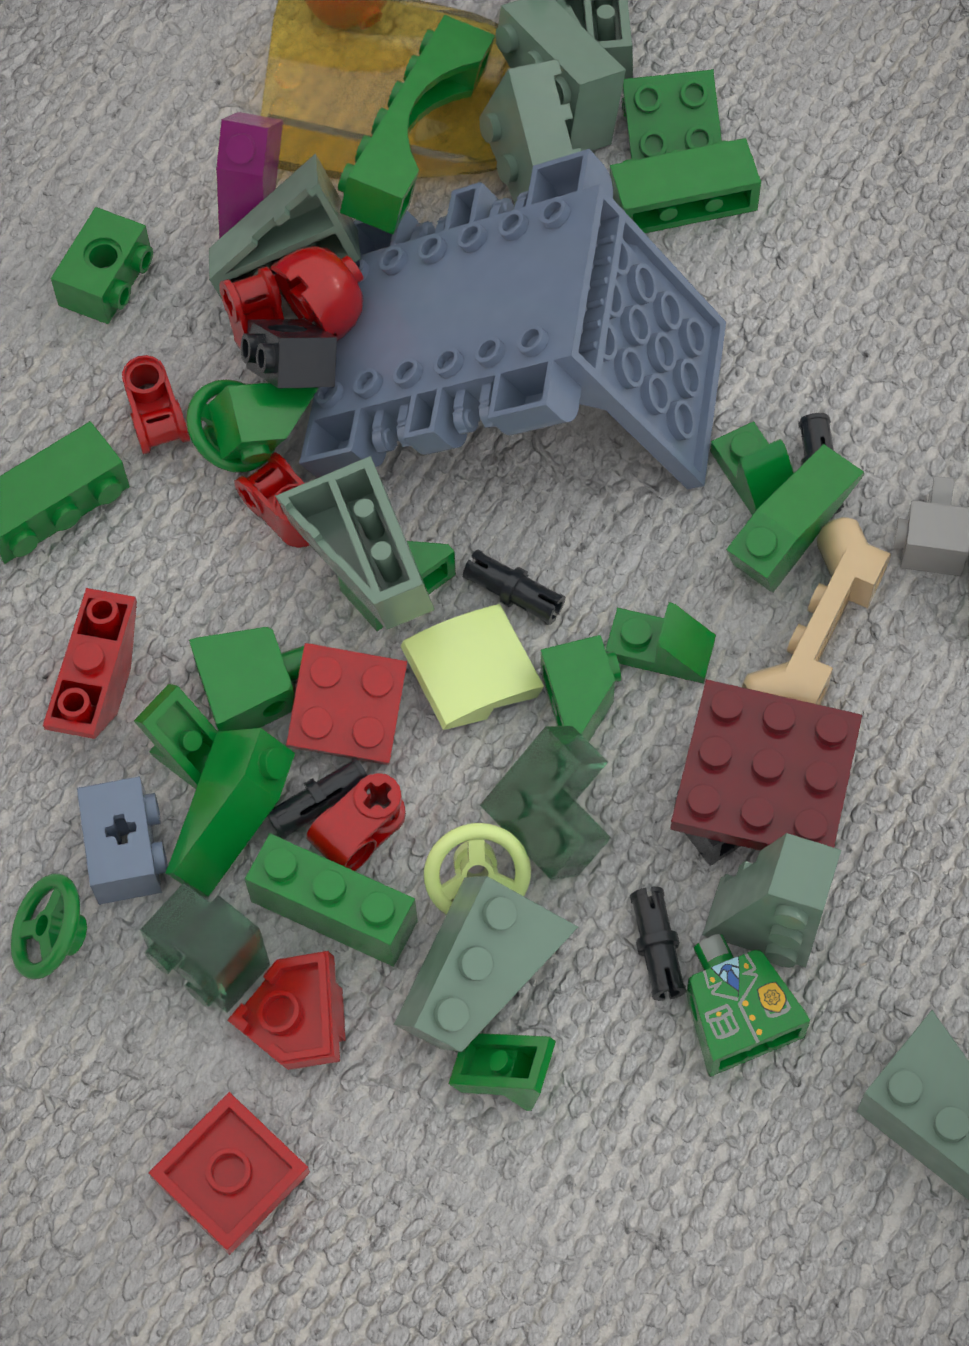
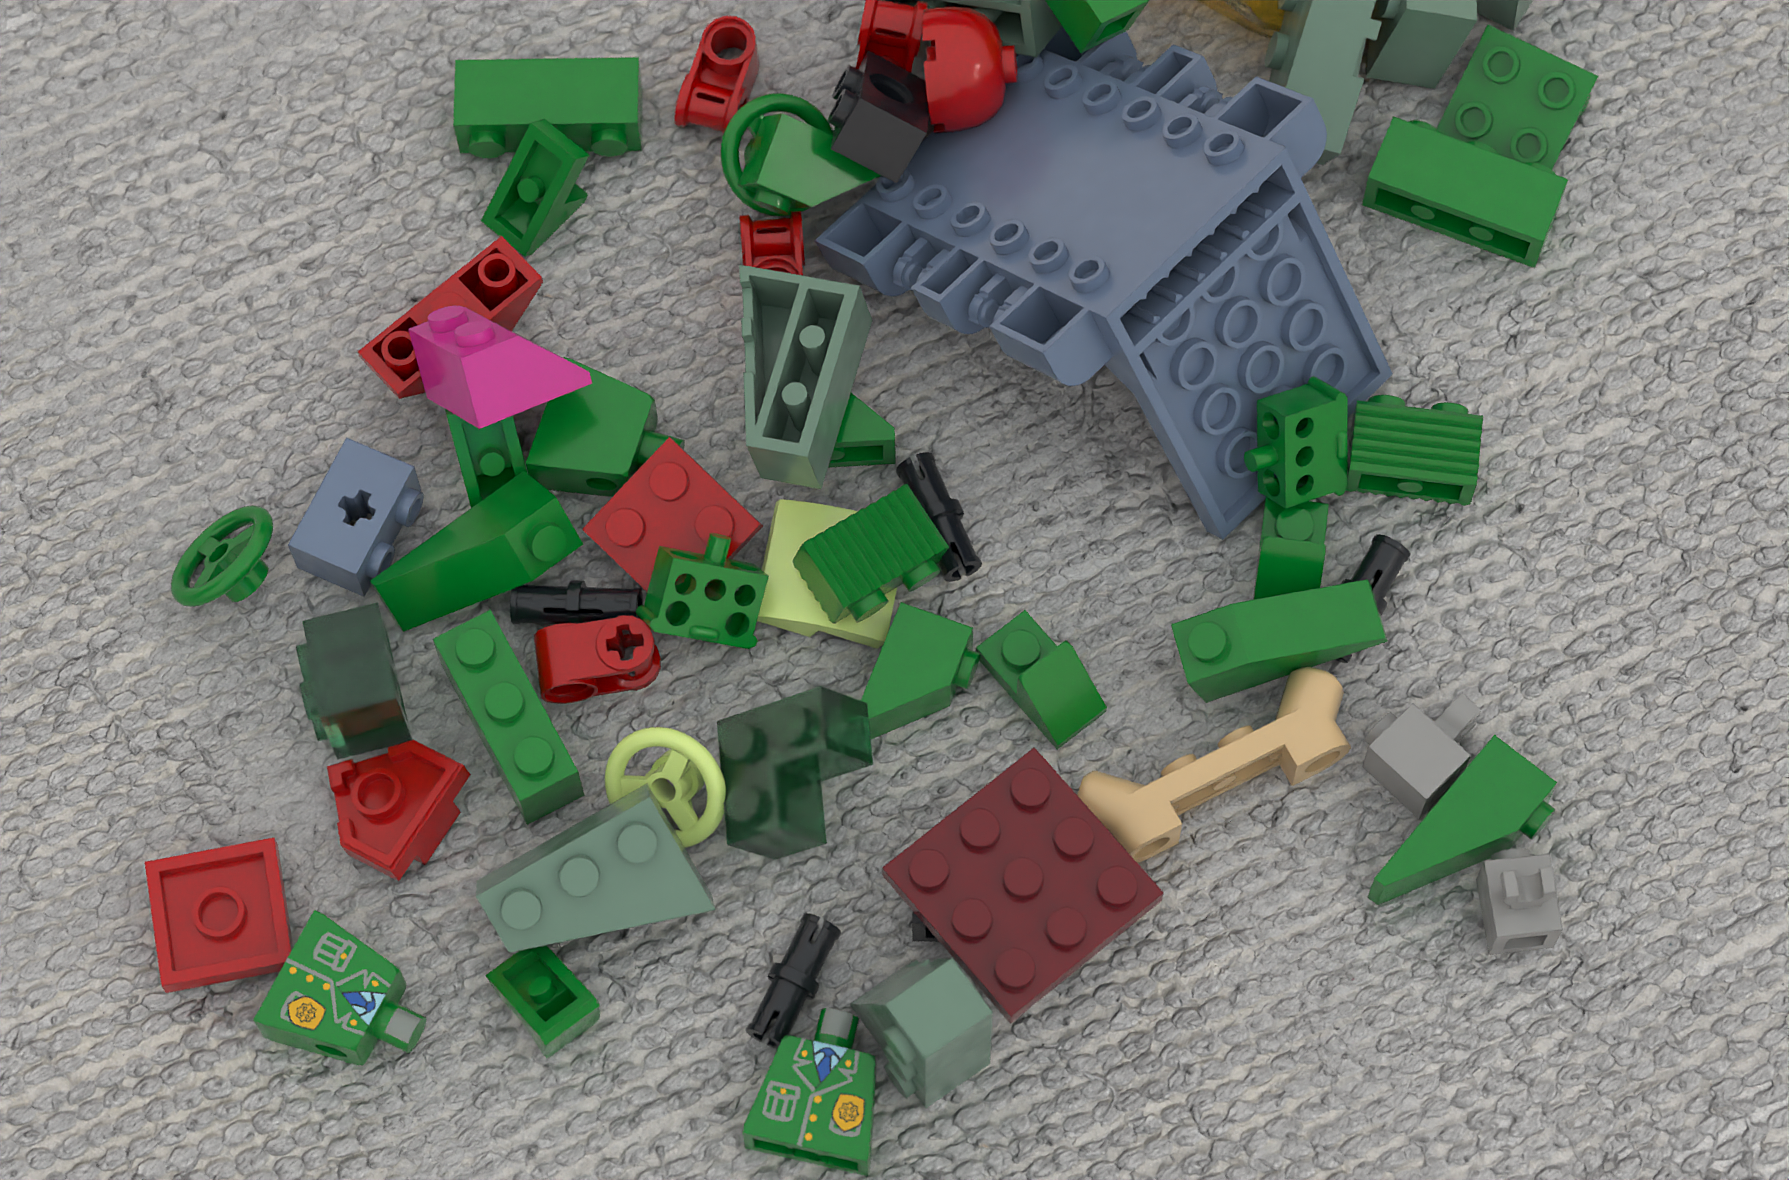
camera: 35 degrees right, 5 degrees up
none -> green torso [253,910,426,1065]
none -> dark pink slope [408,306,592,429]
none -> green slope [481,119,590,257]
none -> green piece [636,533,769,649]
none -> green brick [792,484,949,624]
none -> green piece [1244,376,1348,509]
none -> green brick [1346,395,1483,506]

